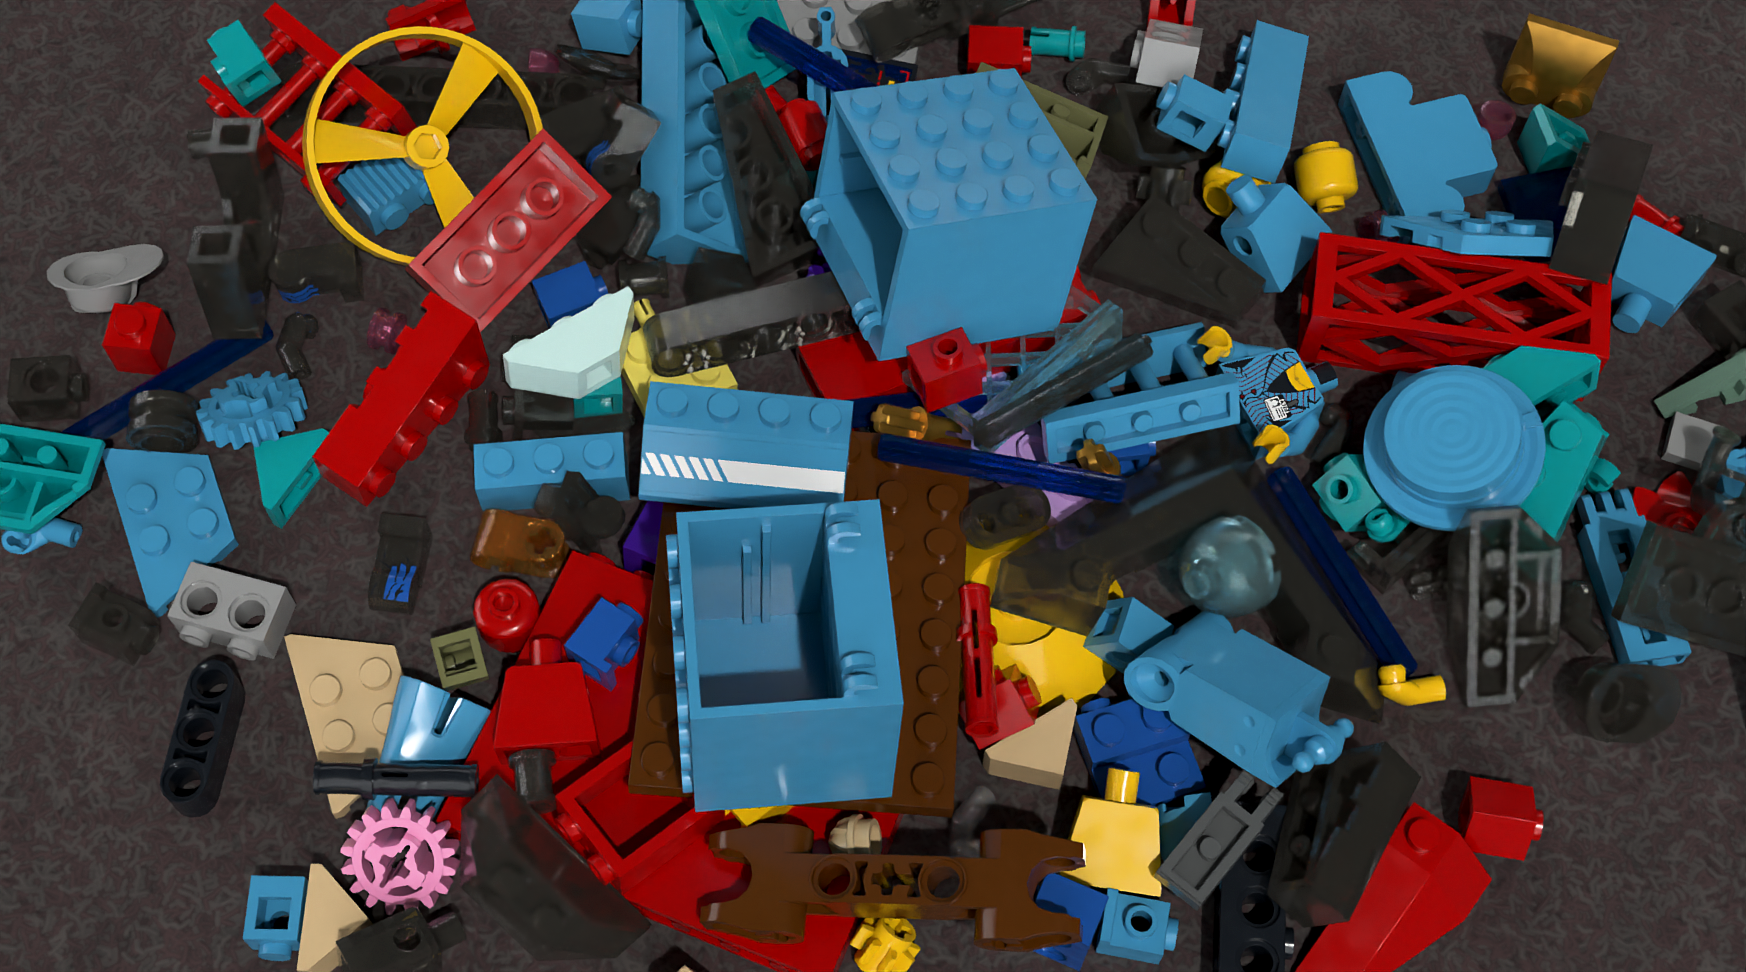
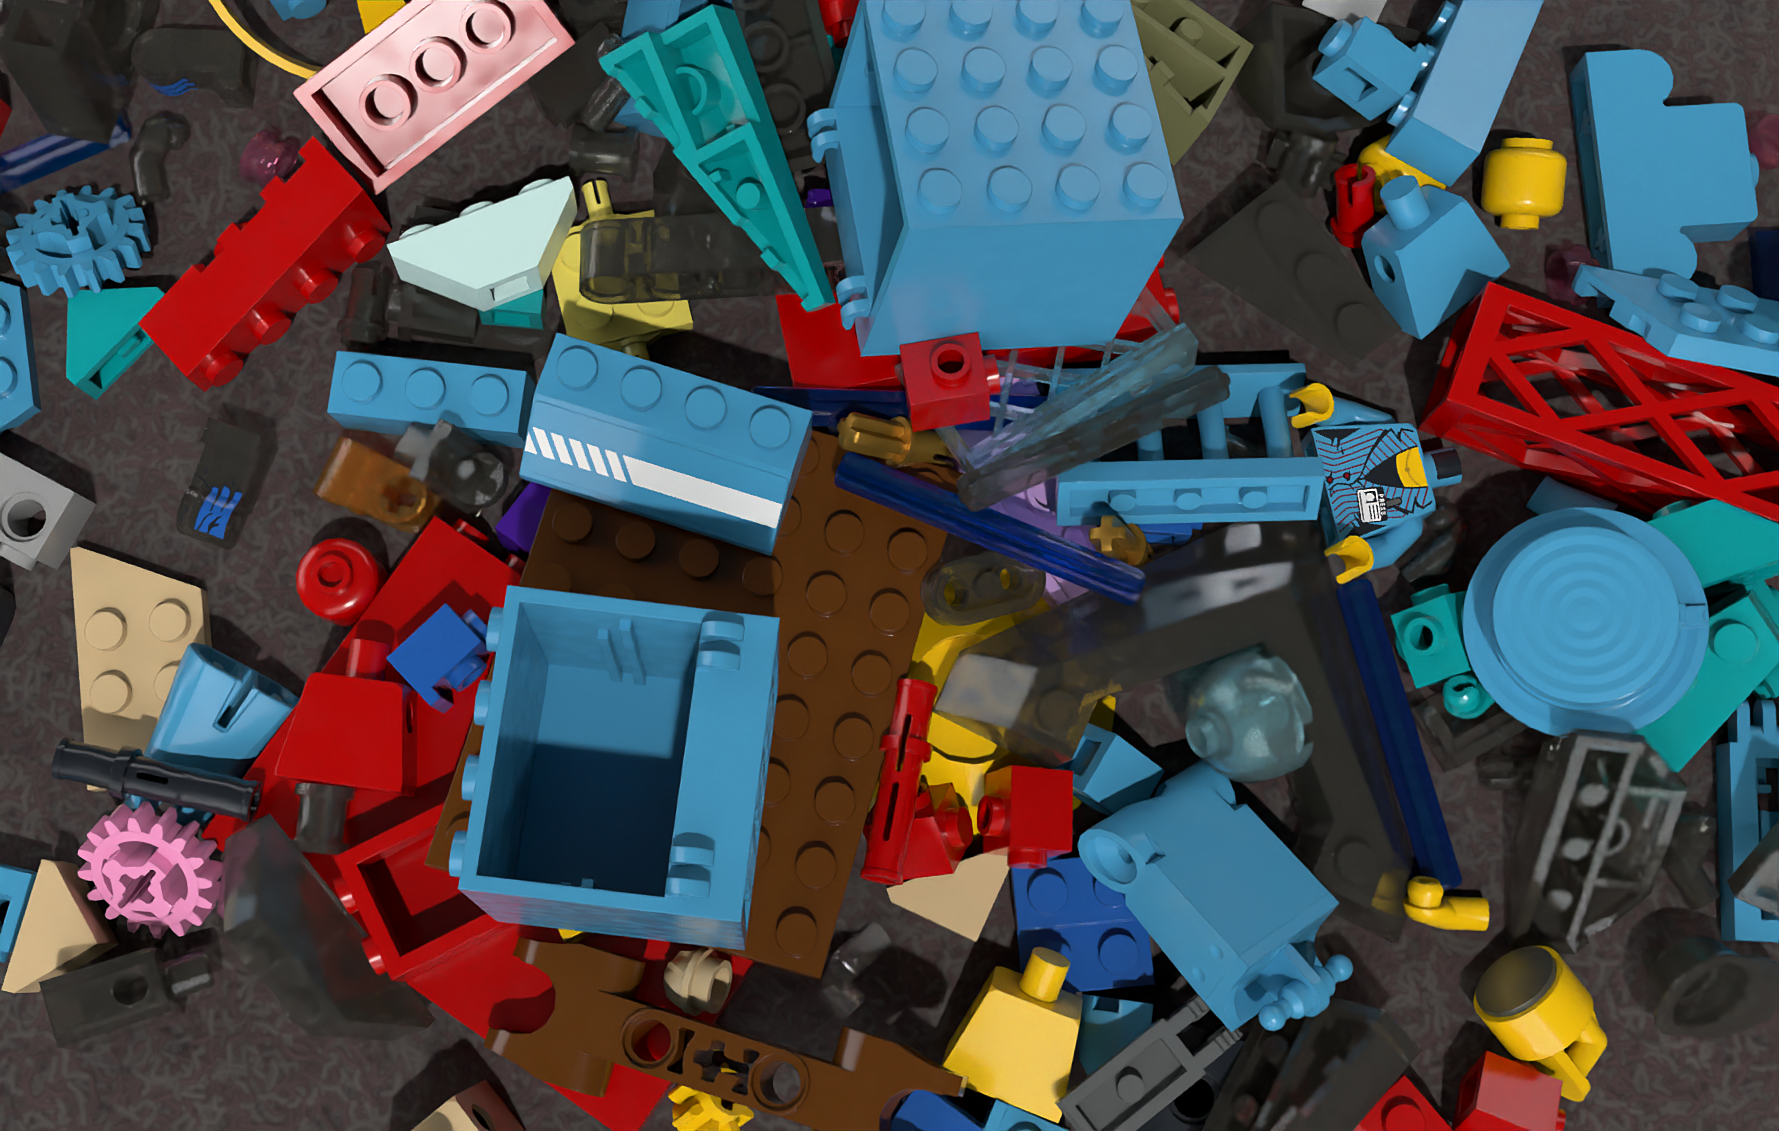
camera: 15 degrees right, 15 degrees up
olive leg [430,627,489,691] -> none
blue brick [532,261,609,329] -> none
none -> teal wedge [599,4,836,312]
none -> red brick [977,765,1073,869]
none -> red pin [1330,163,1381,248]
none -> yellow piece [1474,946,1607,1102]

